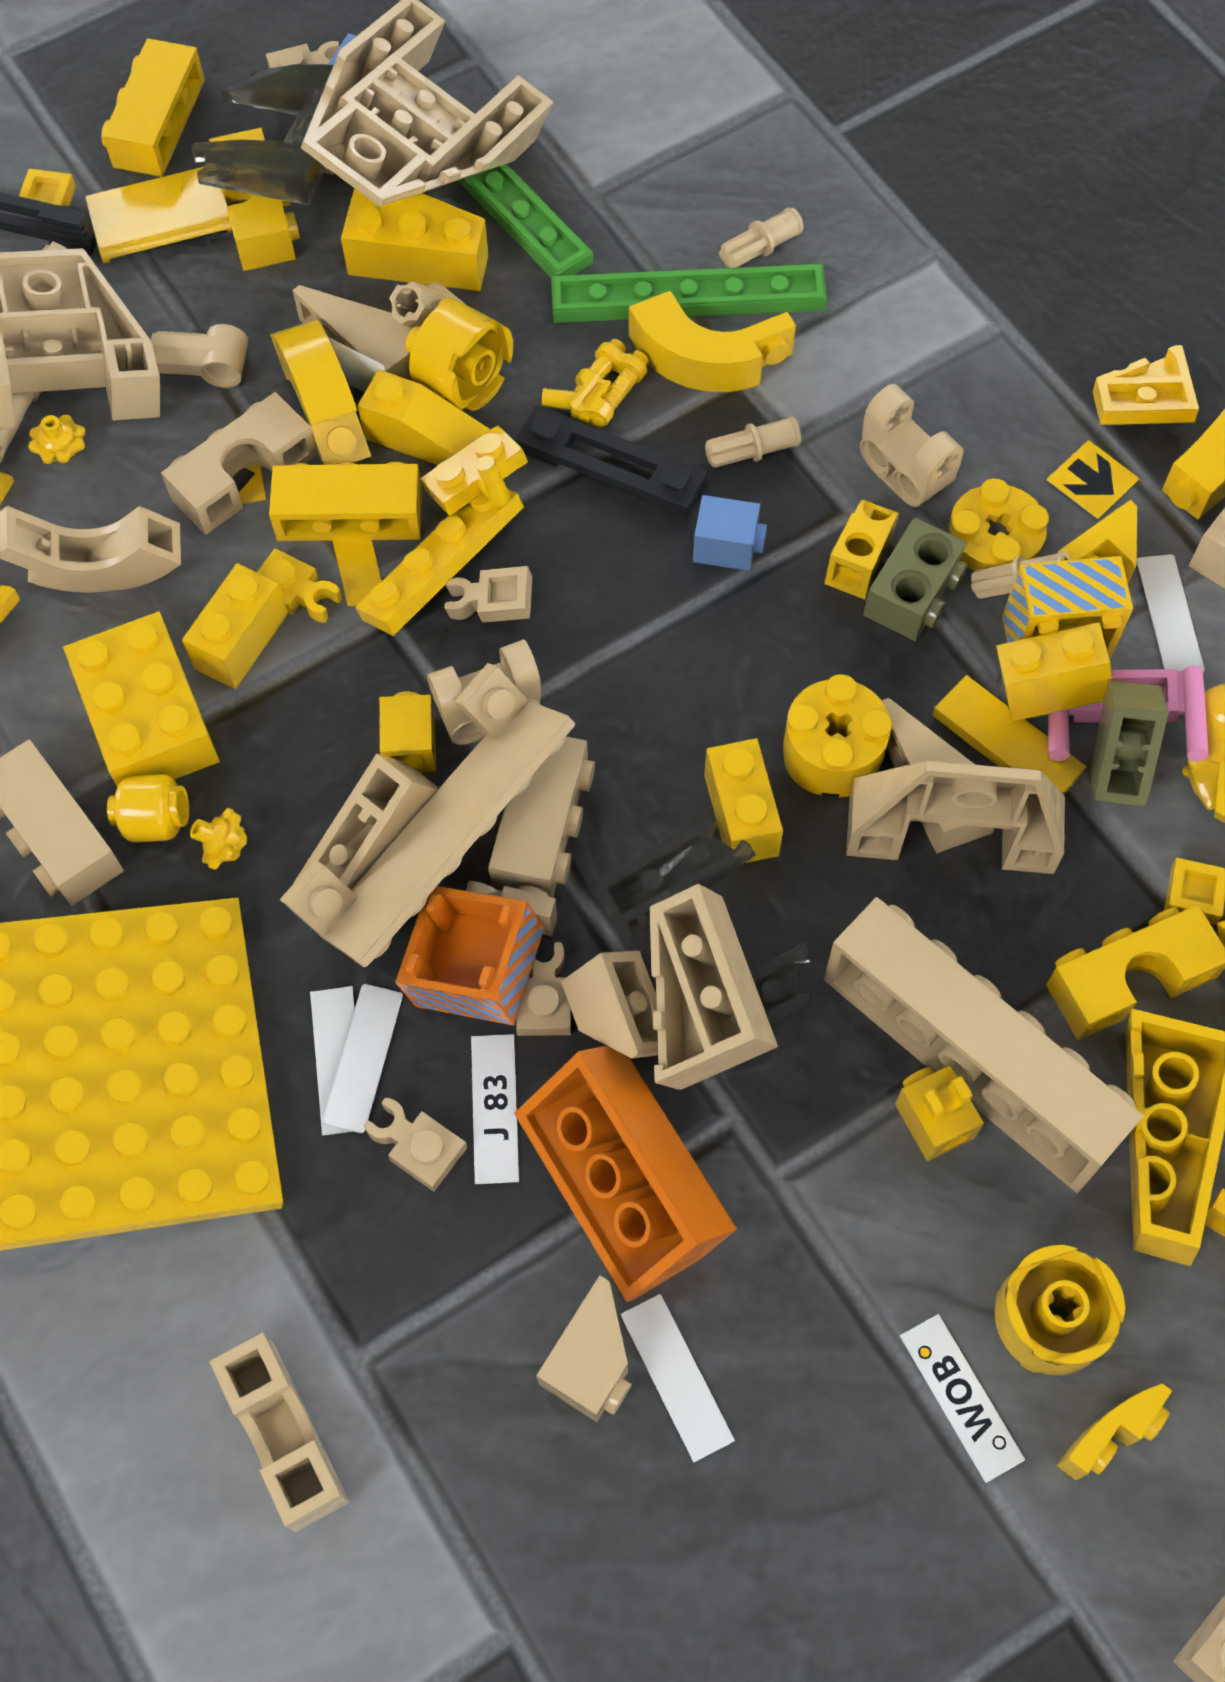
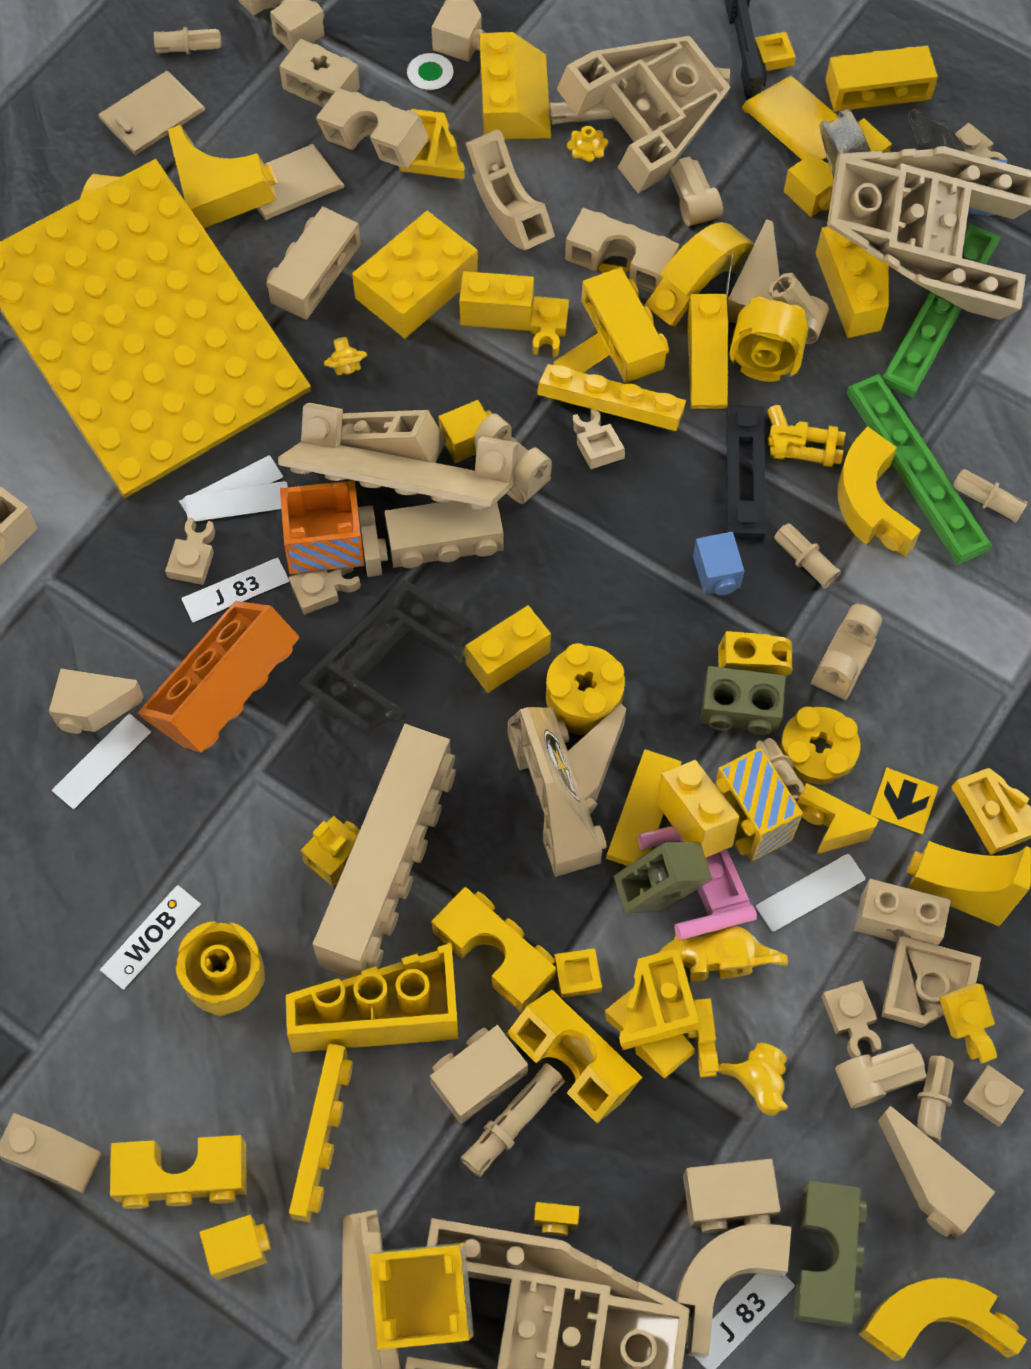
camera: 65 degrees right, 0 degrees up
yellow head [107,774,189,843] -> none
yellow plate [420,425,528,516] -> none
tan slope [561,951,658,1058] -> none
tan wedge [650,884,778,1090] -> none
yellow slope [1056,1384,1172,1480] -> none

